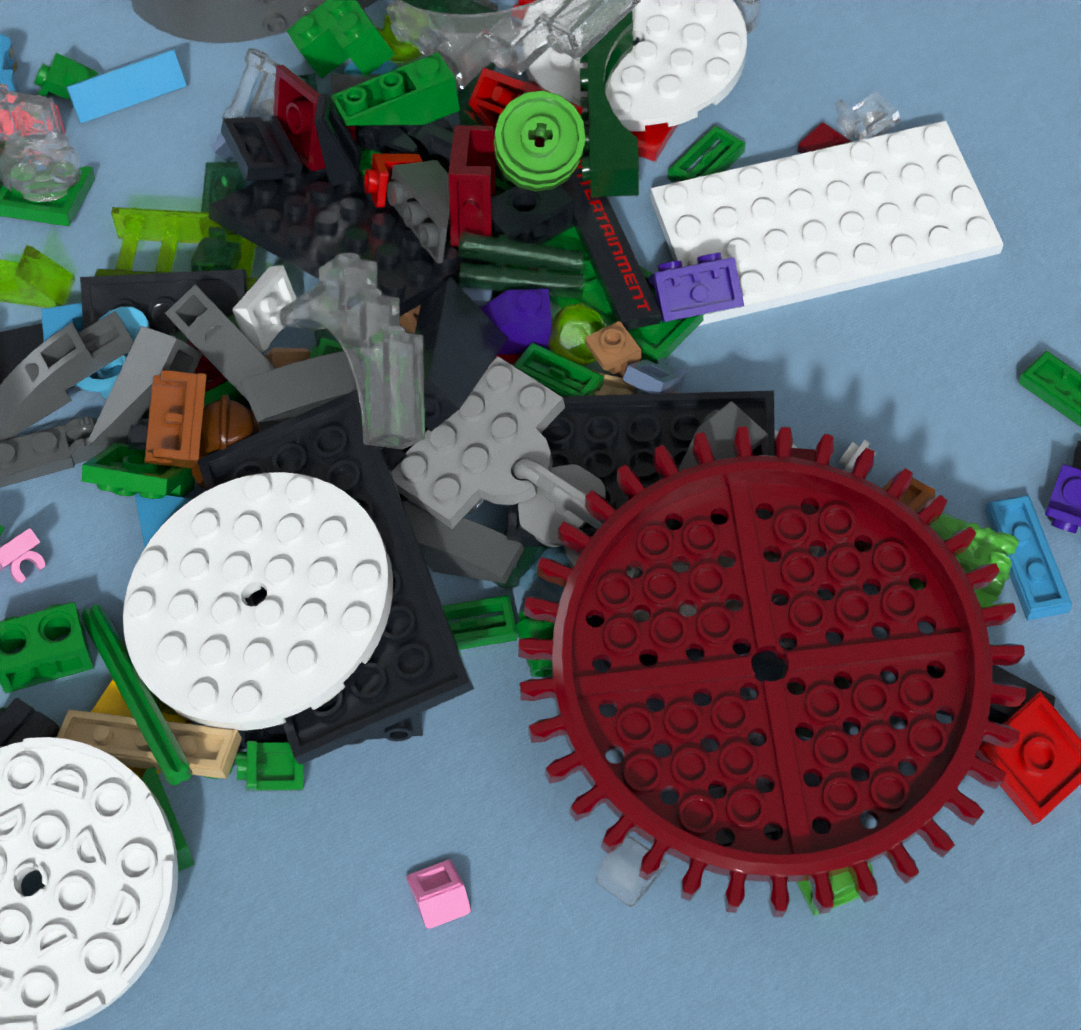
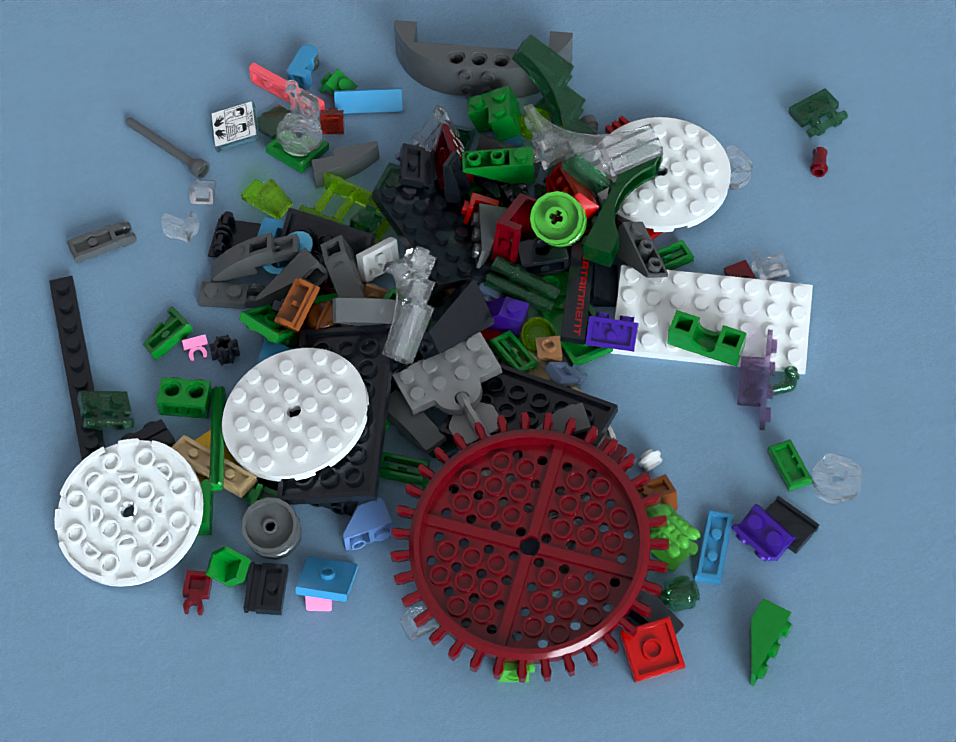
camera: 25 degrees right, 0 degrees up
none -> dark red plate [182,570,213,616]
none -> green panel [206,546,251,588]
none -> black gear [209,334,240,366]
none -> dark grey wheel [241,497,302,560]
none -> black plate [243,562,289,615]
none -> dark azure plate [296,556,358,602]
none -> dark grey slope [311,141,380,188]
none -> clear red tile [320,108,345,134]
none -> medium blue slope [343,498,393,551]
none -> clear green tile [561,153,612,194]
none -> black slope [594,262,618,307]
none -> dark grey slope [618,221,669,278]
none -> clear green head [660,575,700,612]
none -> green arch [667,310,747,367]
none -> clear purple bracket [737,329,778,430]
none -> clear green arm [769,366,800,396]

